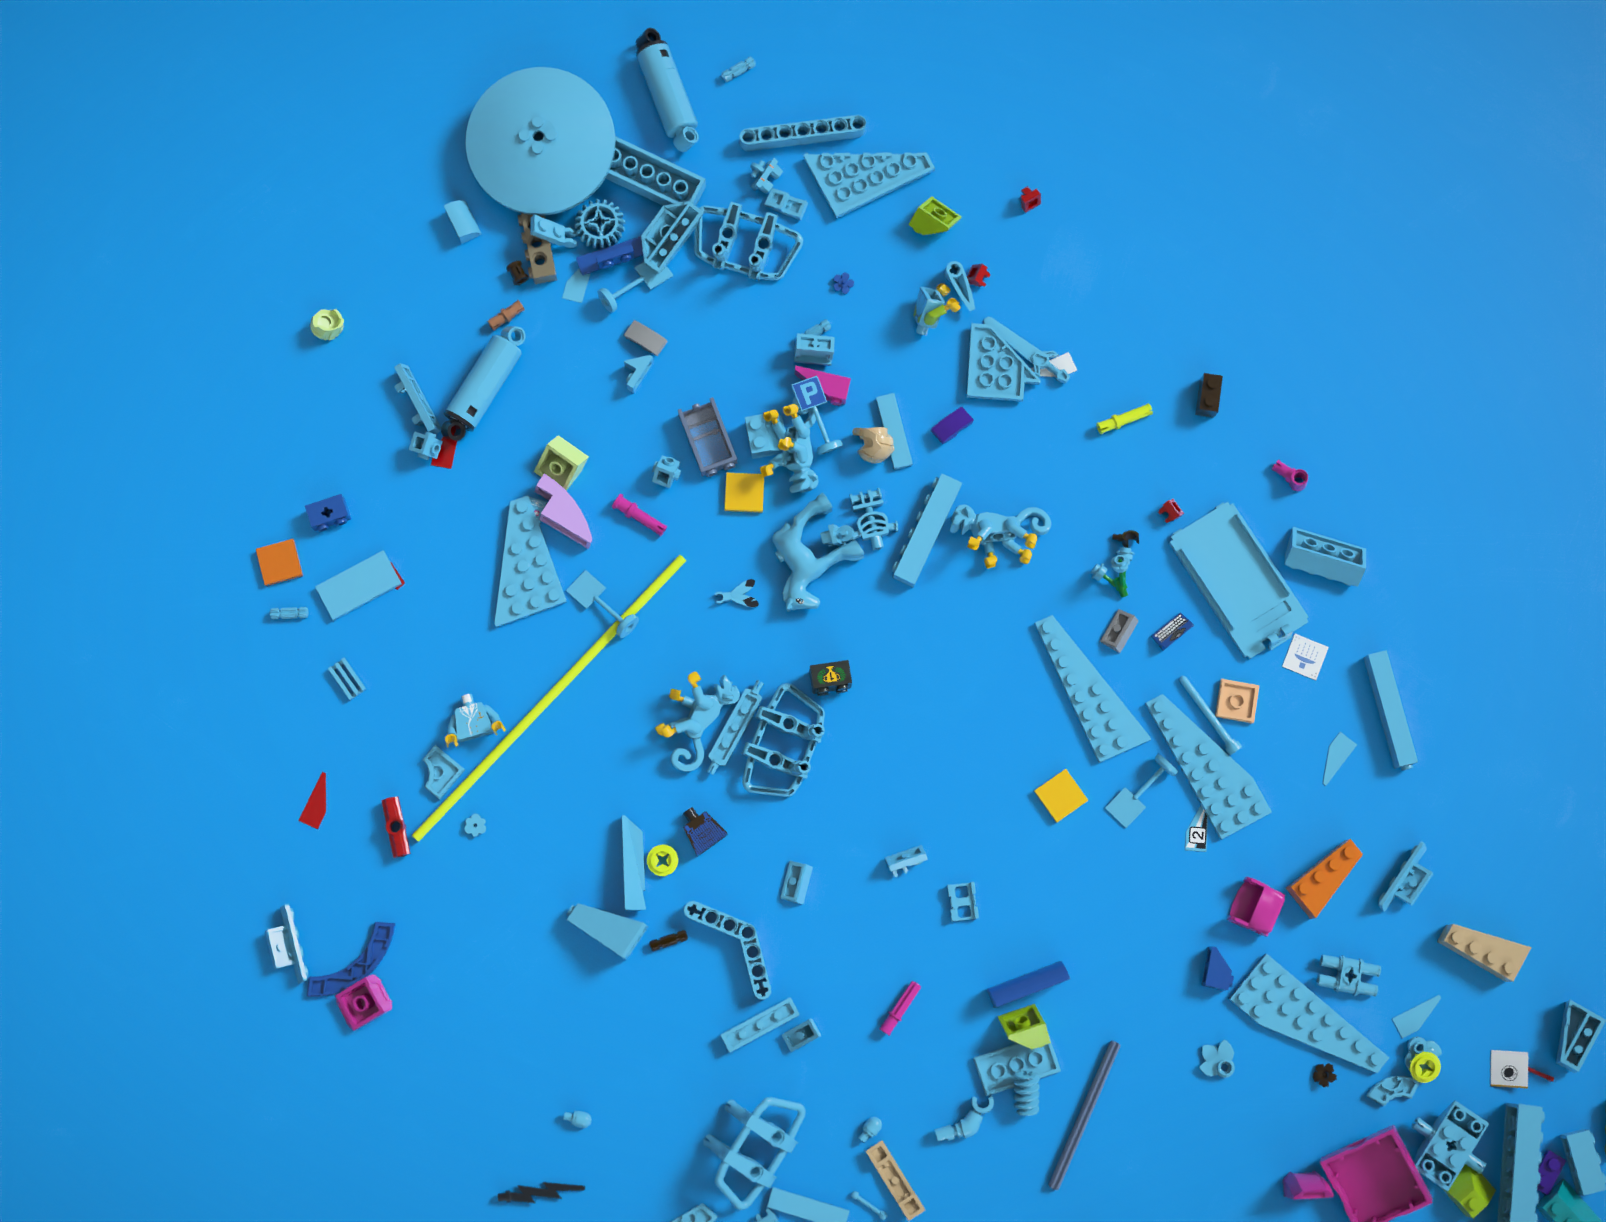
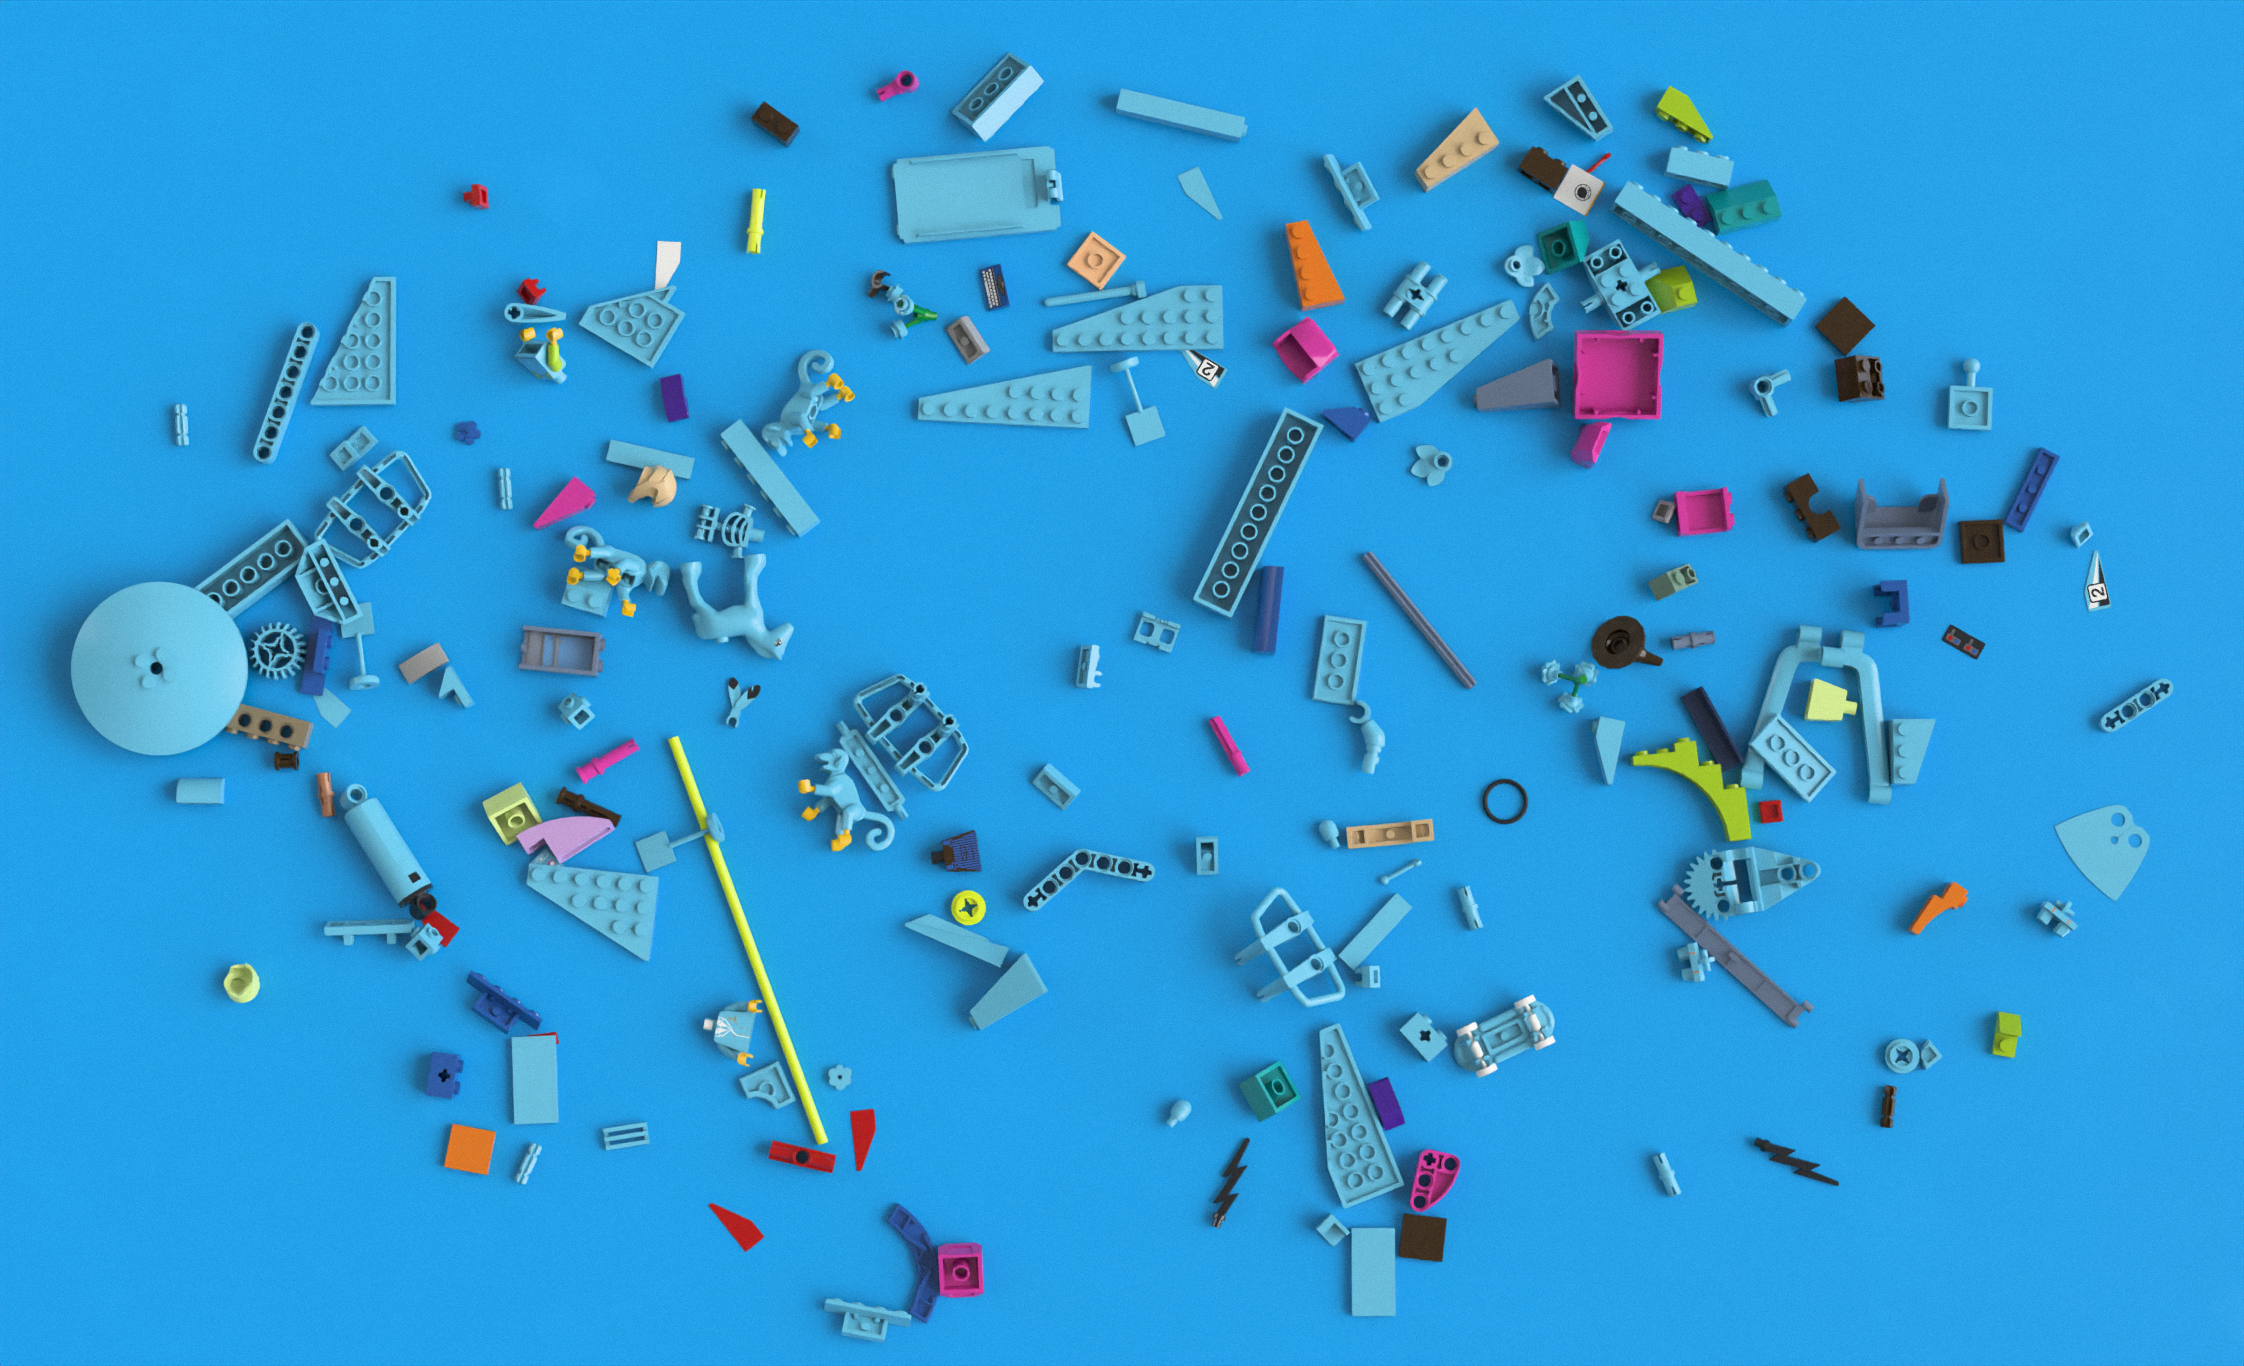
camera: 65 degrees left, 5 degrees up
medium azure hinge [530,215,577,248] -> none
medium azure piece [636,28,699,152] -> none
dark brown axle [649,930,688,951] -> none
medium azure gear [721,997,800,1052] -> none
yellow tile [725,473,764,513] -> none
medium azure hips [750,158,783,193] -> none
piece [791,376,843,455] -> none
medium azure hinge [794,333,835,366] -> none
pearl dark grey brick [809,660,852,696] -> none
medium azure hips [820,524,854,547] -> none
lime slope [908,196,962,235] -> none
medium azure sword [984,317,1070,384] -> none
lime slope [998,1004,1051,1049] -> none
medium azure piece [1014,1070,1040,1116] -> none
yellow tile [1034,769,1088,823] -> none
red tile [1159,499,1184,523] -> none
white sticker [1282,634,1329,680] -> none
dark brown plant [1313,1063,1337,1088] -> none
medium azure sticker [1392,995,1441,1038] -> none
neon yellow gear [1408,1051,1441,1083] -> none
none -> blue bracket [466,970,543,1034]
none -> dark brown pin [556,786,622,828]
none -> red sticker [850,1109,876,1171]
none -> medium azure brick [1192,407,1324,621]
none -> teal slope [1238,1060,1301,1122]
none -> sand blue slope [1473,359,1561,412]
none -> dark brown brick [1517,146,1568,194]
none -> teal slope [1536,220,1590,275]

